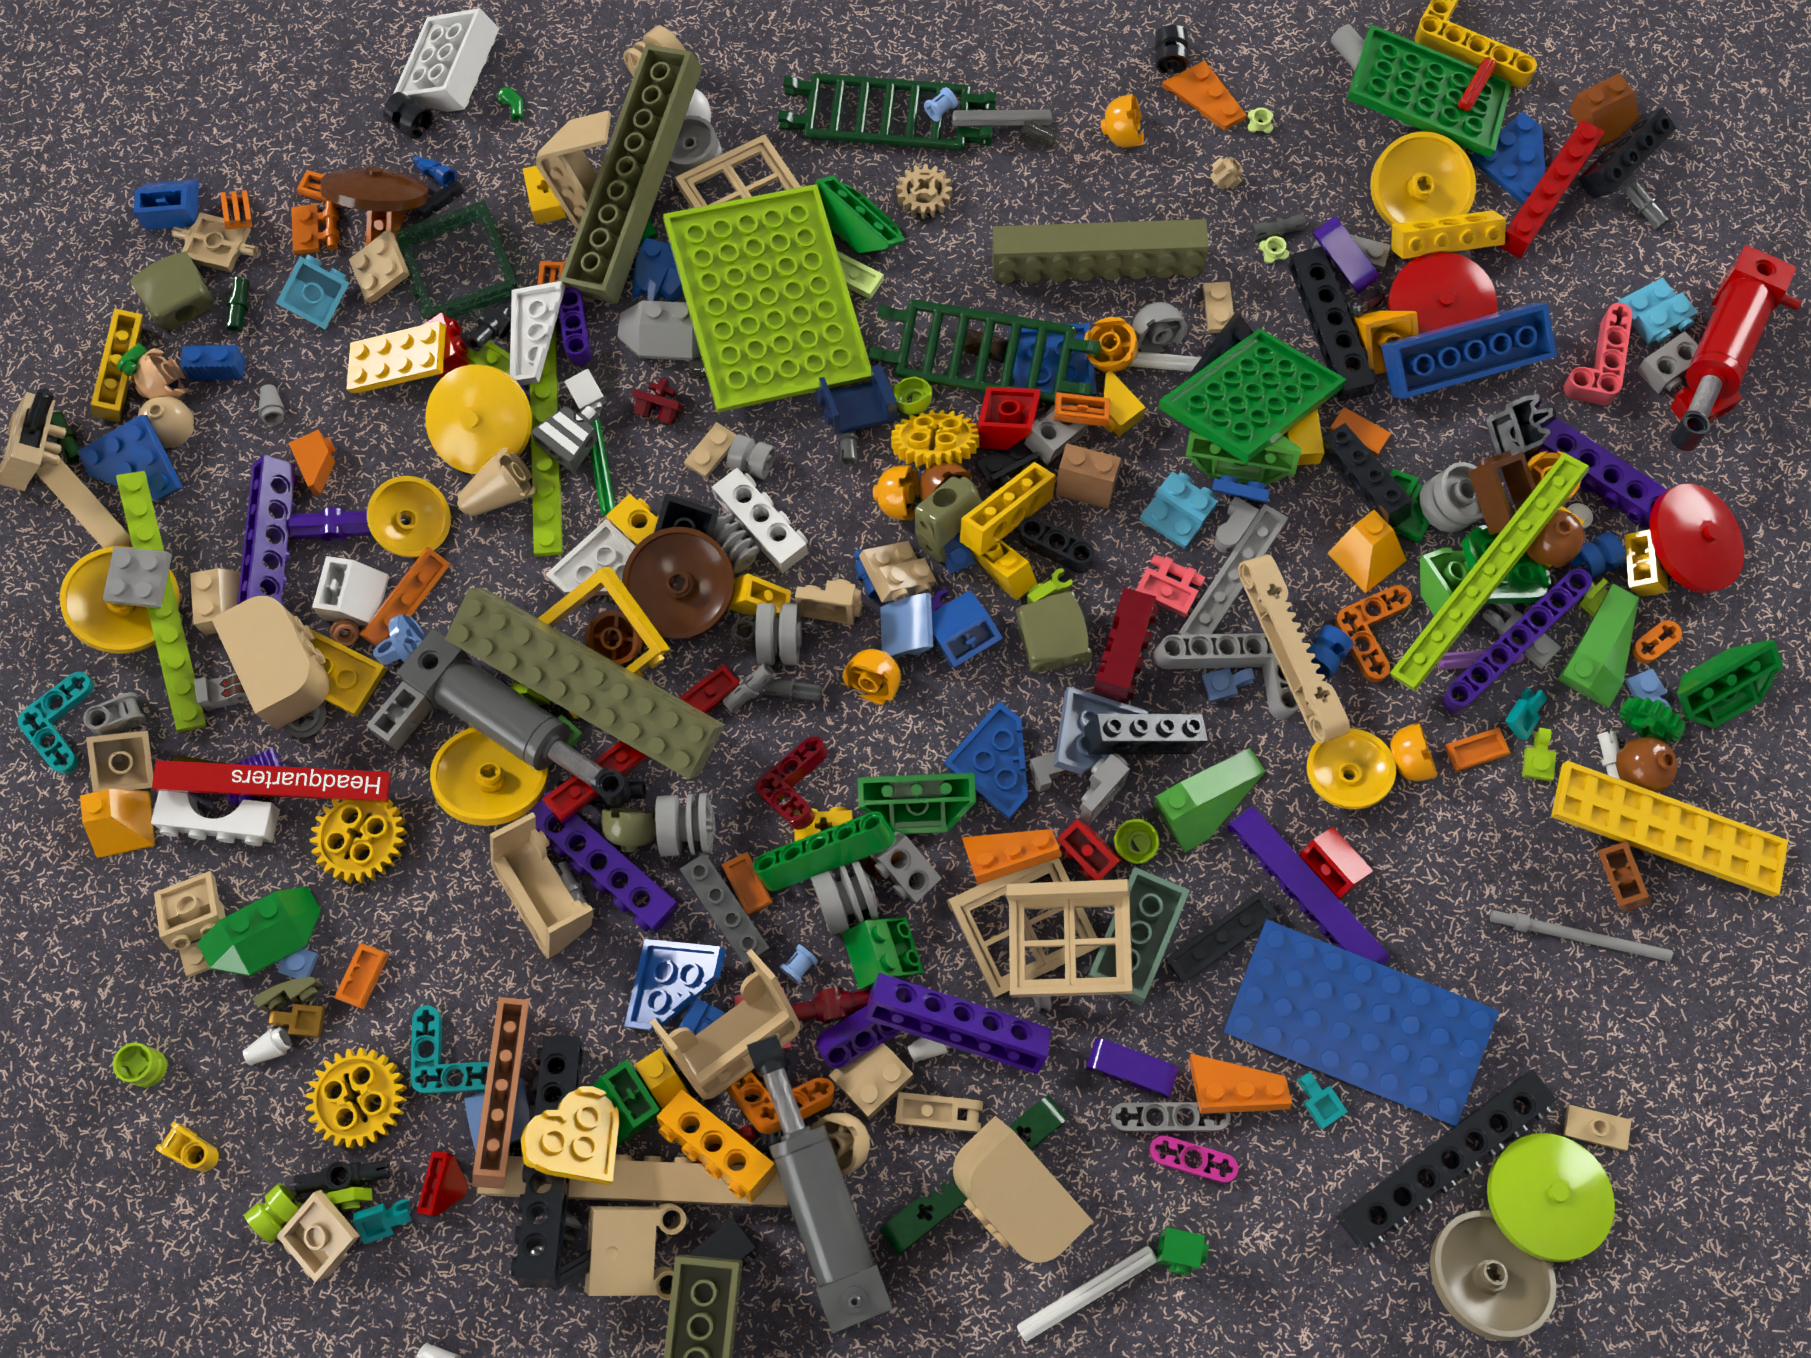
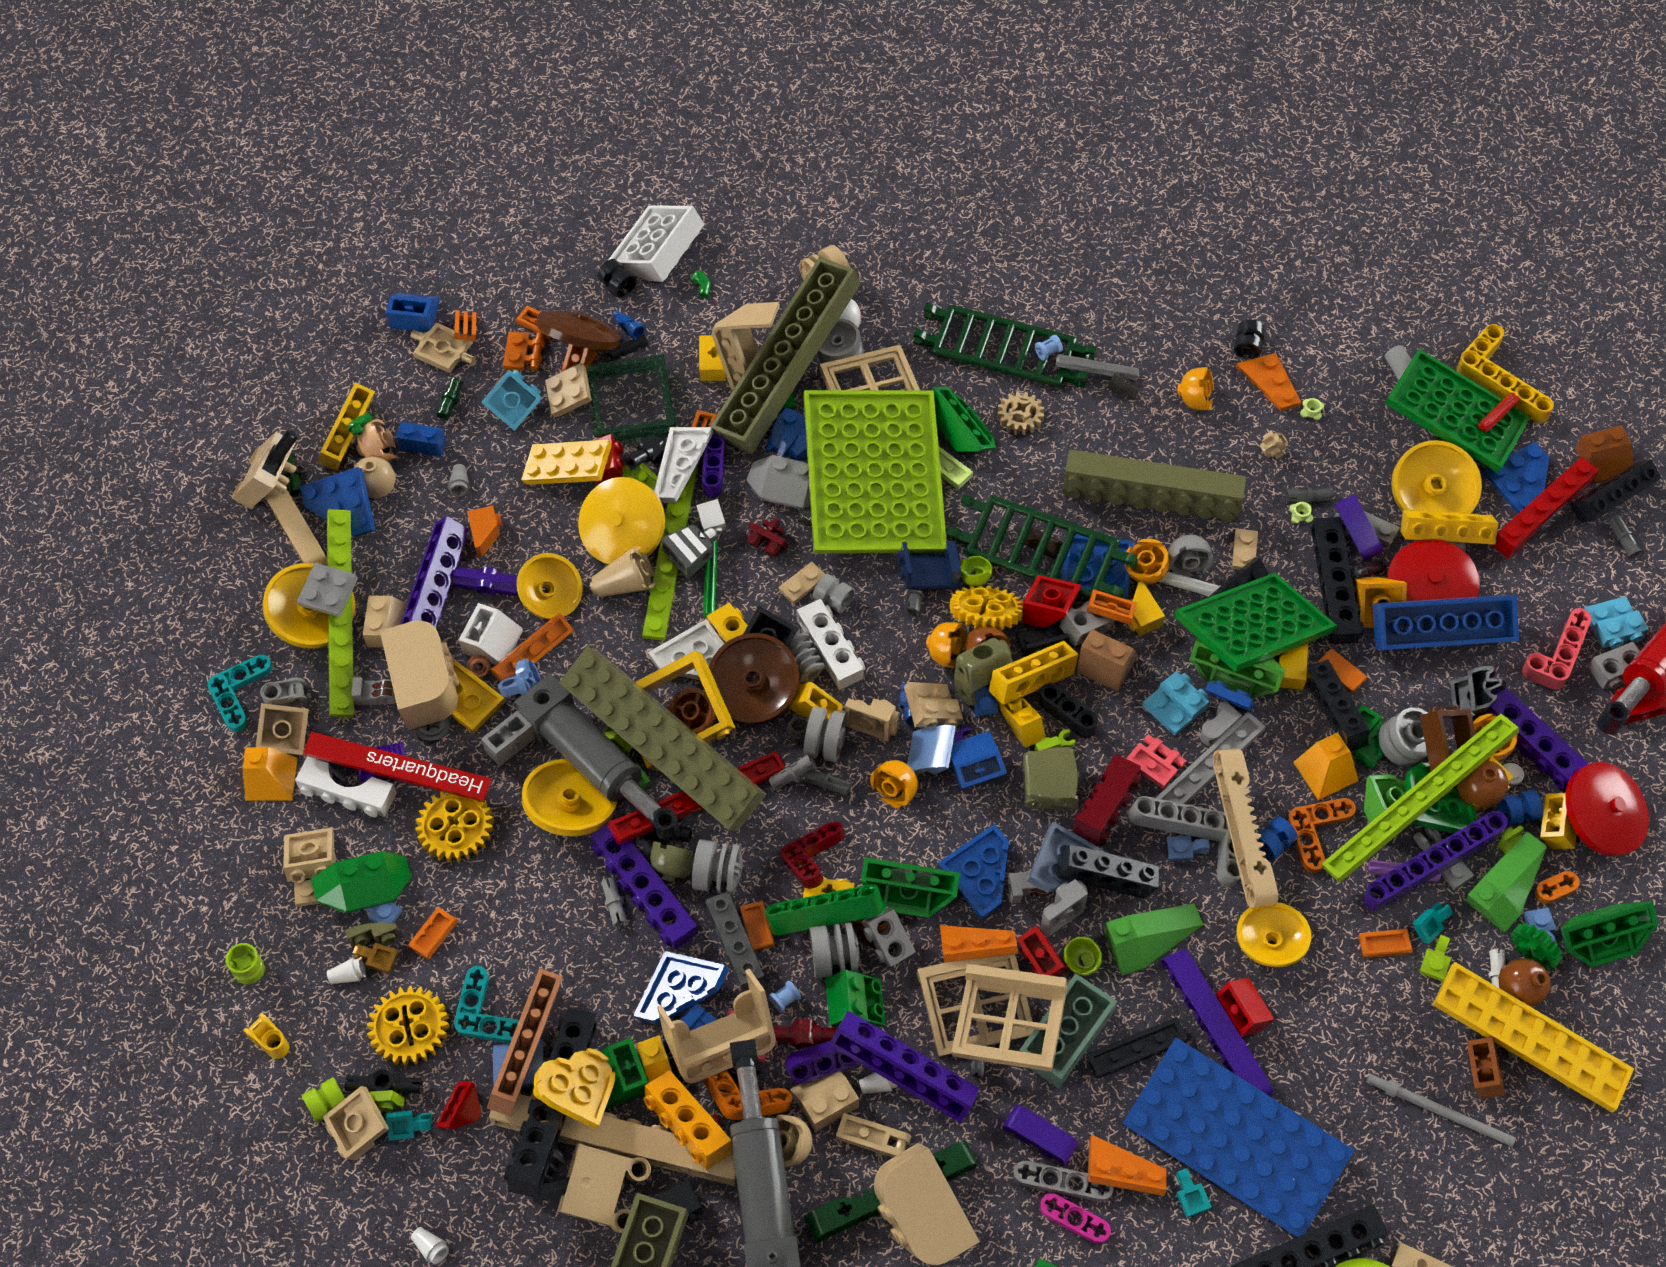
camera: 10 degrees right, 10 degrees down
olive piece [130,251,215,331] -> none
tan windscreen [490,812,594,959] -> none
light orange cylinder [1390,722,1437,782] -> none

